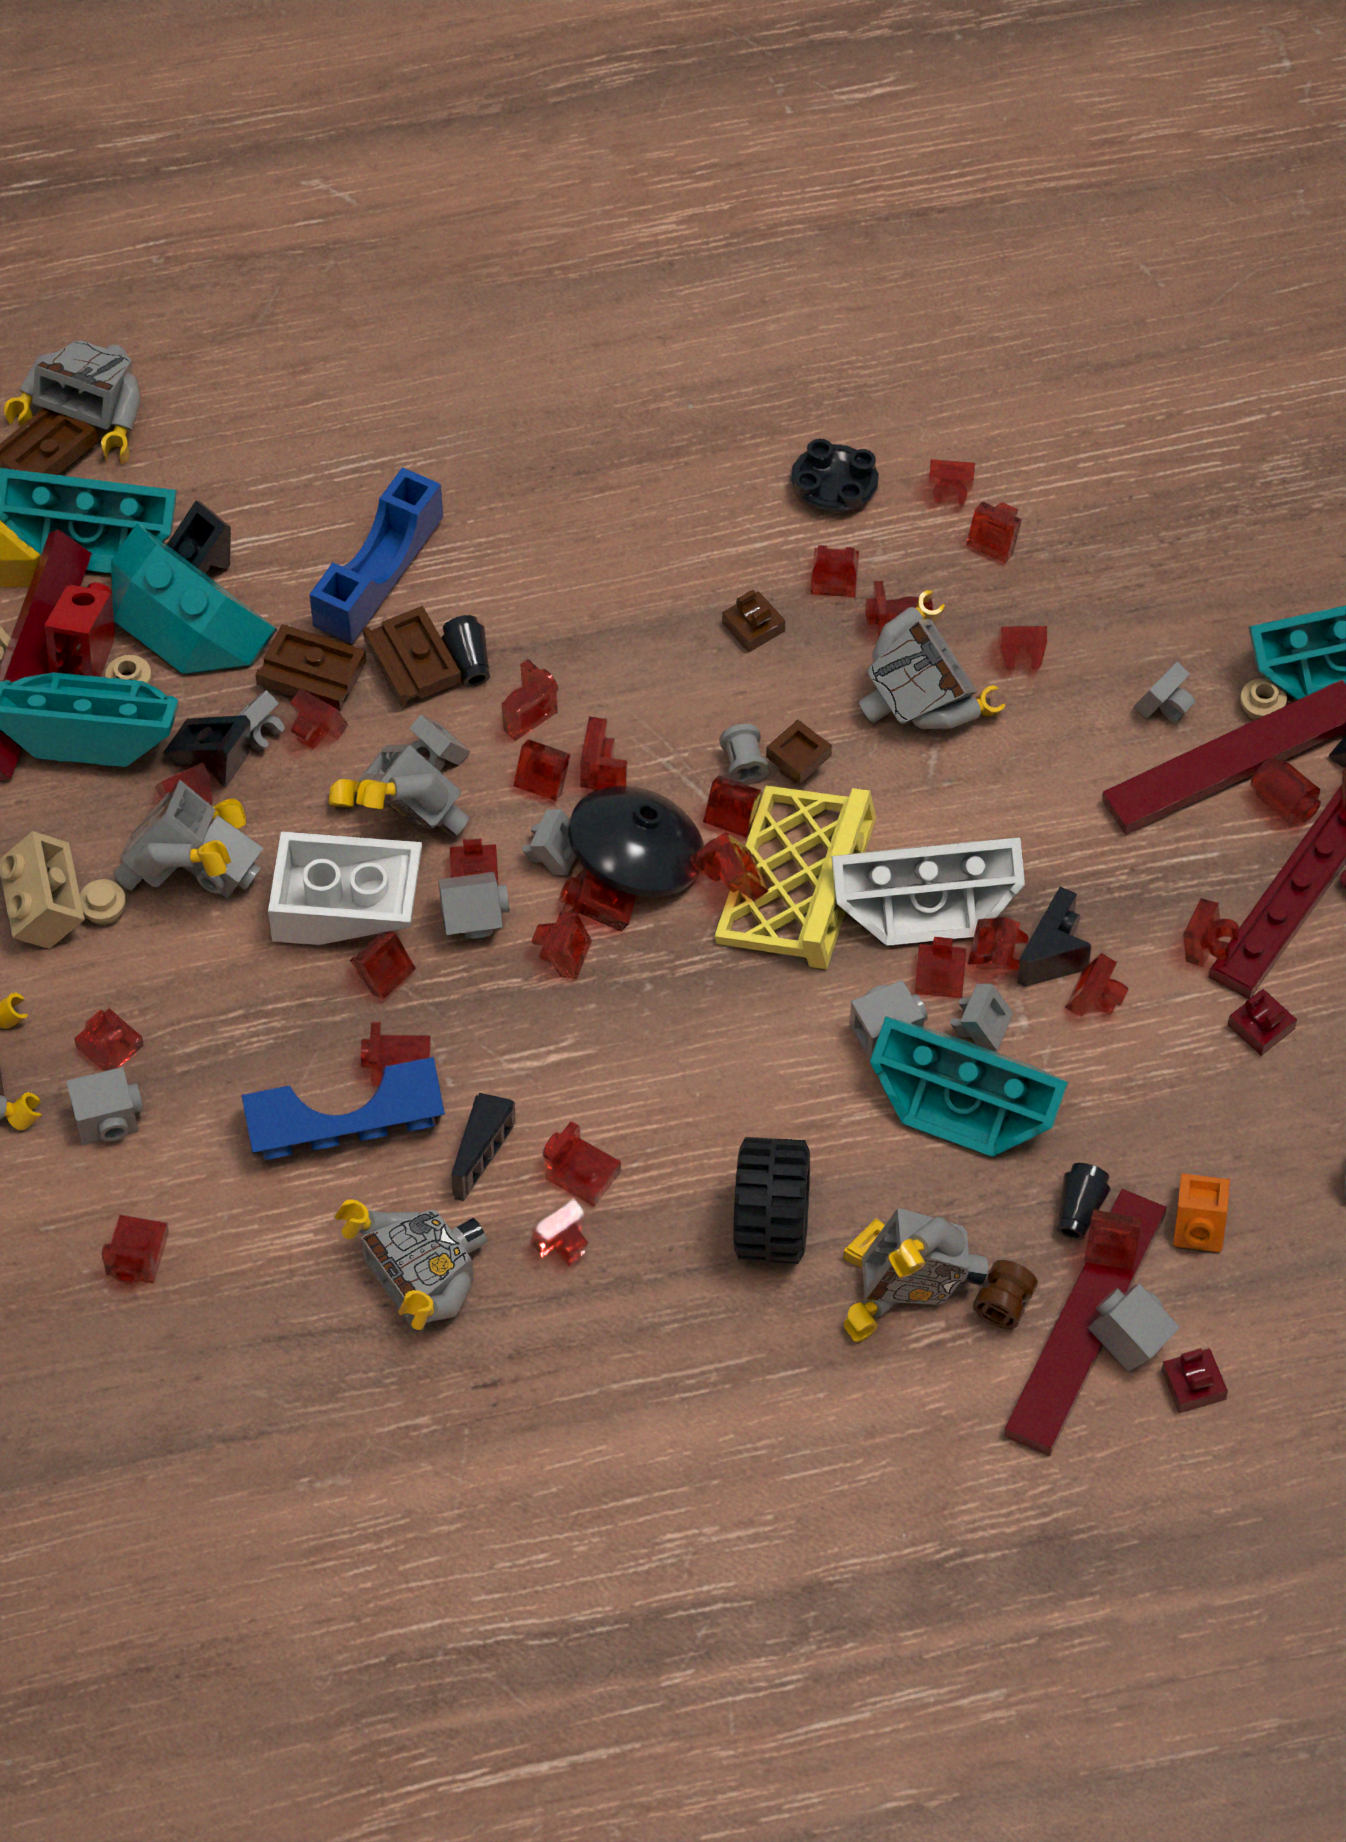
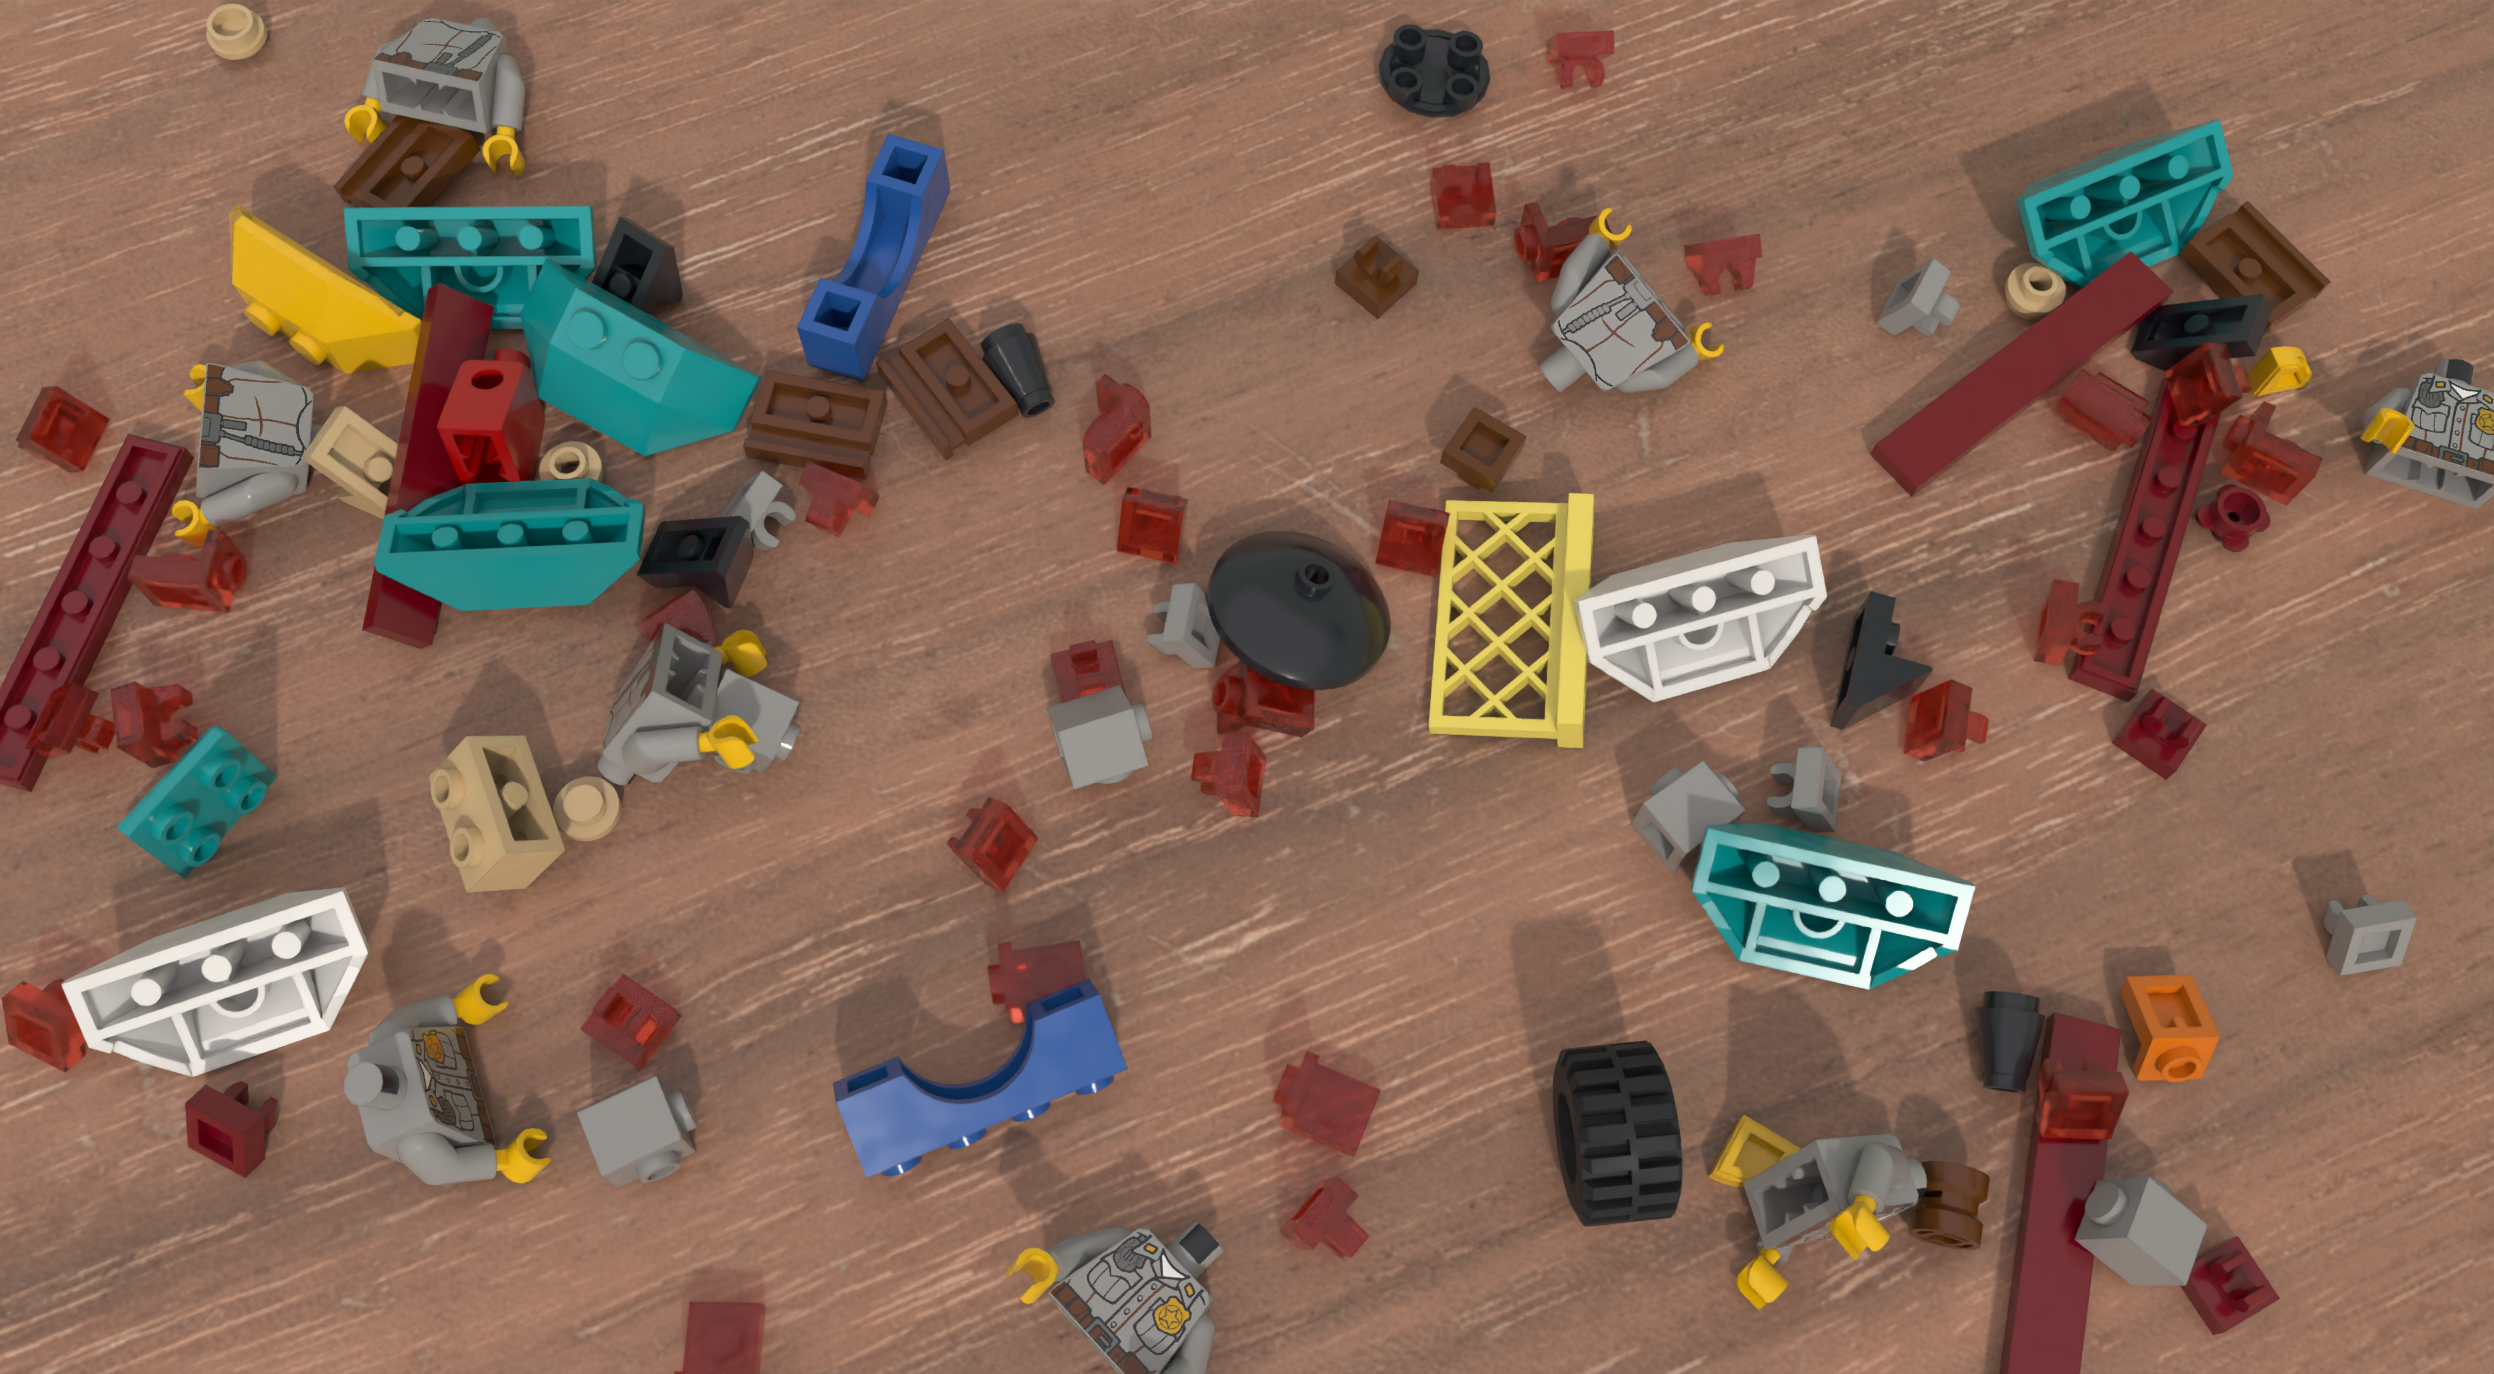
camera: 15 degrees left, 10 degrees up
white slope [268,832,422,945] -> none
light grey torso [328,745,469,838] -> none
light grey tile [409,714,471,771] -> none
black slope [451,1093,516,1201] -> none
clear red bracket [580,716,628,791] -> none
clear red bracket [690,831,769,901] -> none
light grey bush [719,724,769,785] -> none
clear red tile [915,937,966,998] -> none
clear red tile [966,501,1022,563] -> none
clear red tile [968,917,1029,970] -> none

